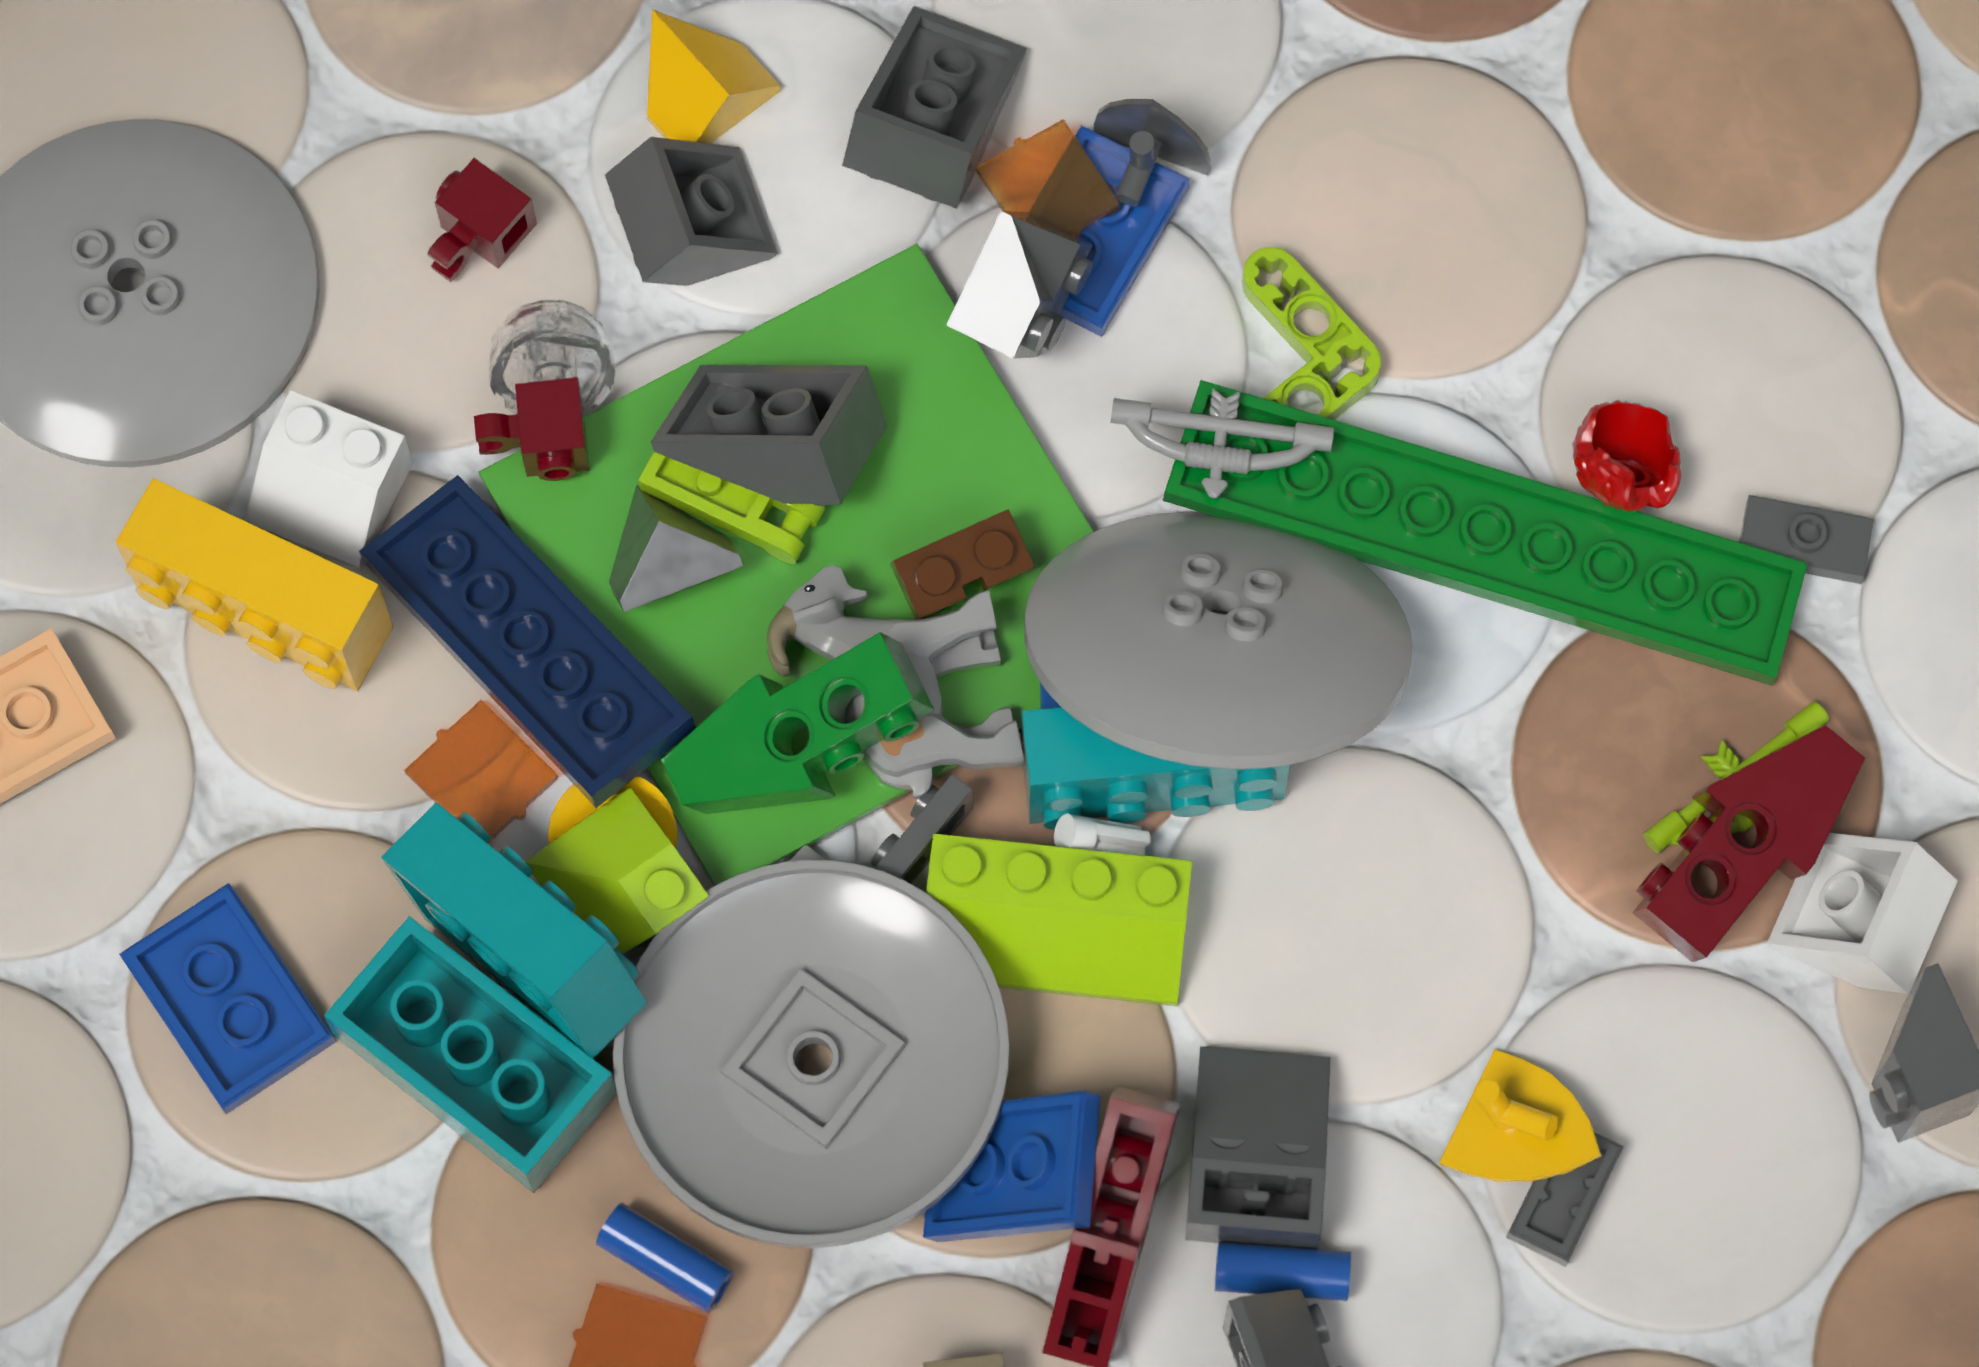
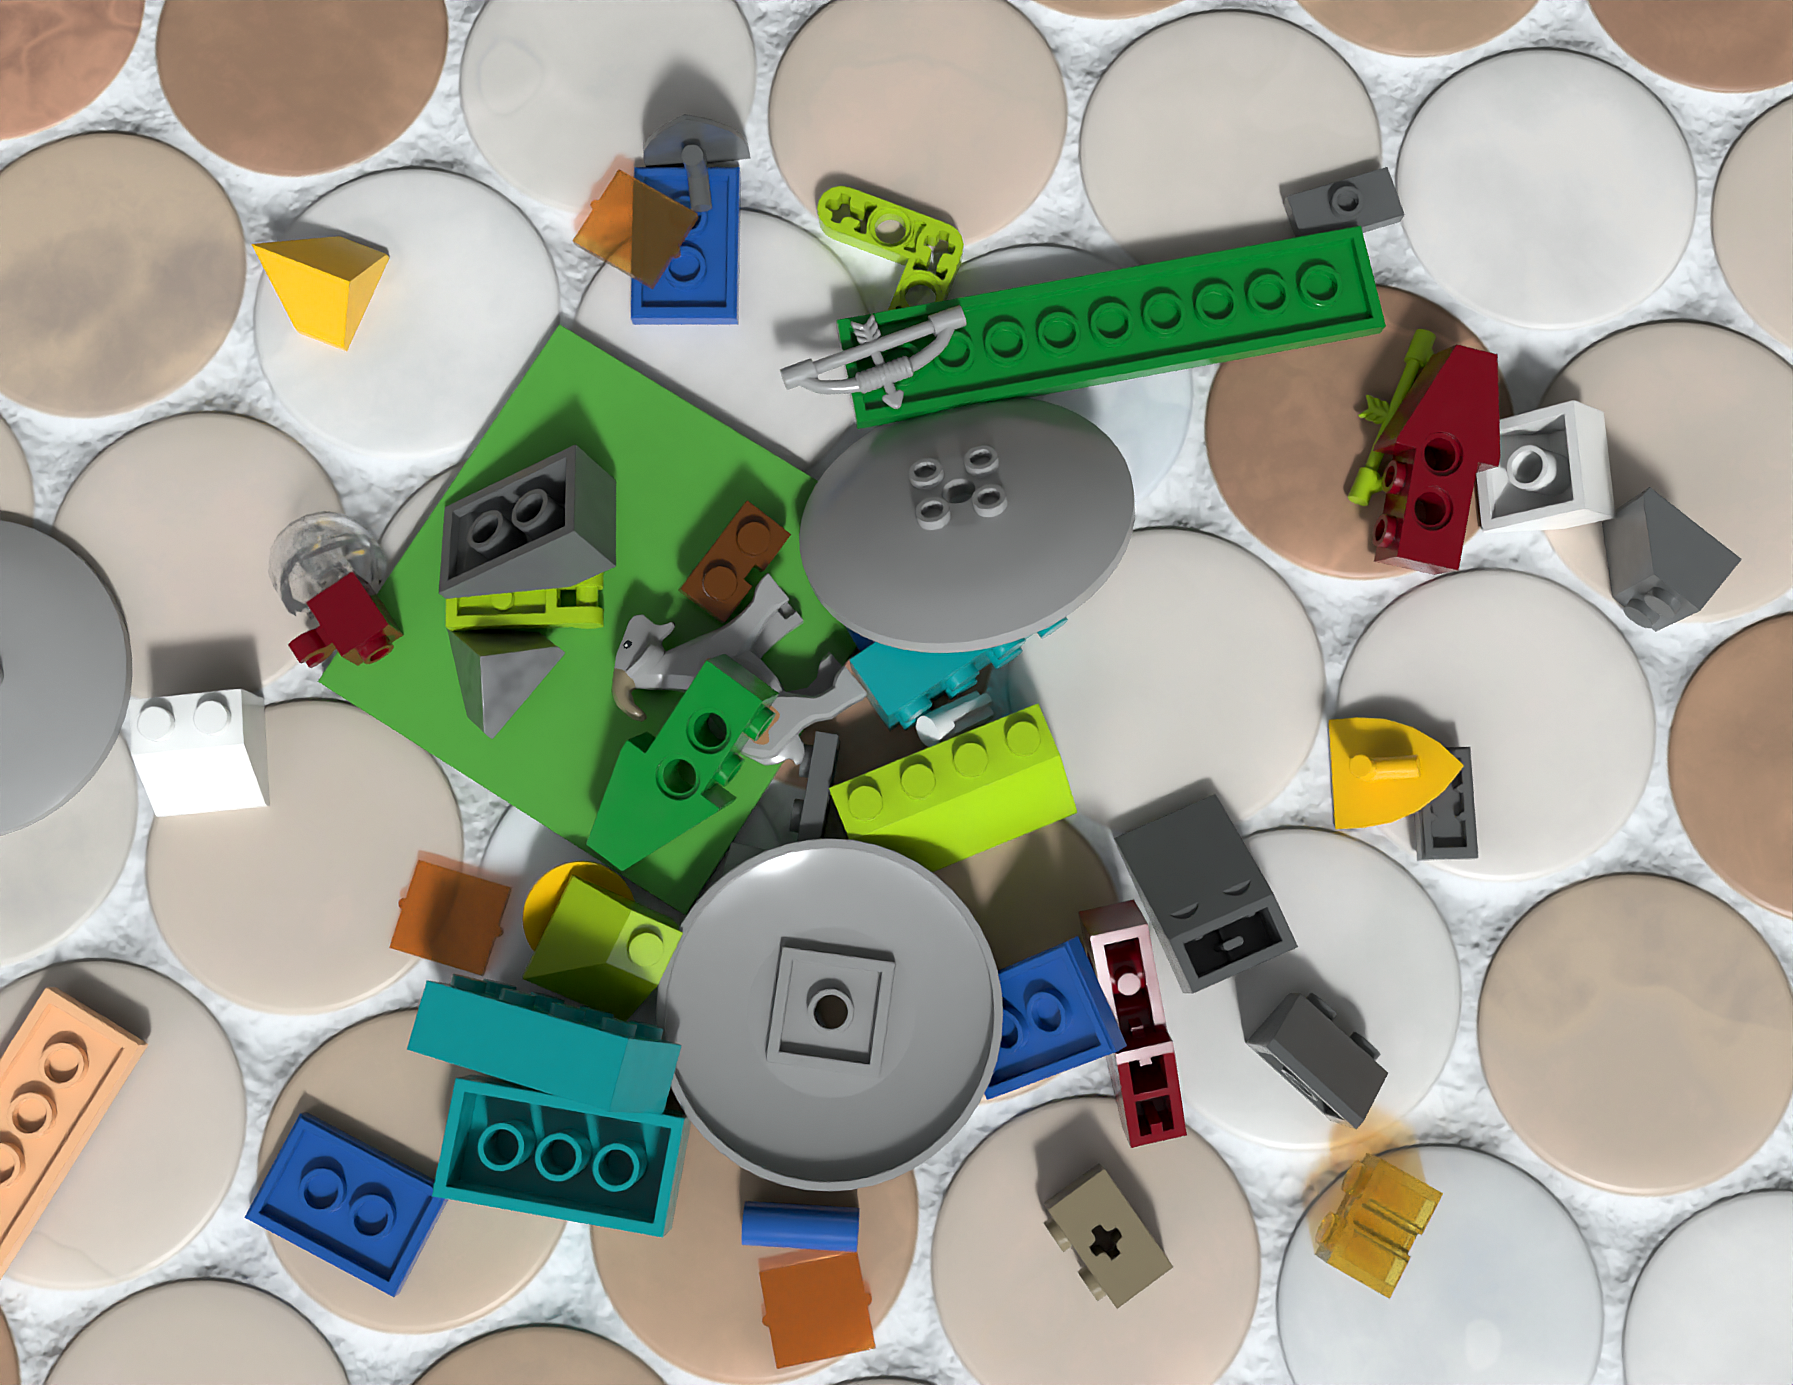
camera: 25 degrees left, 10 degrees up
yellow brick [115,478,394,692] -> none
dark blue plate [359,475,696,808] -> none
dark red brick [427,158,537,282] -> none
dark grey slope [605,137,778,286] -> none
dark grey slope [842,6,1027,209] -> none
slope [946,210,1093,359] -> none
blue piece [1215,1241,1351,1301] -> none
red hair [1572,400,1681,512] -> none

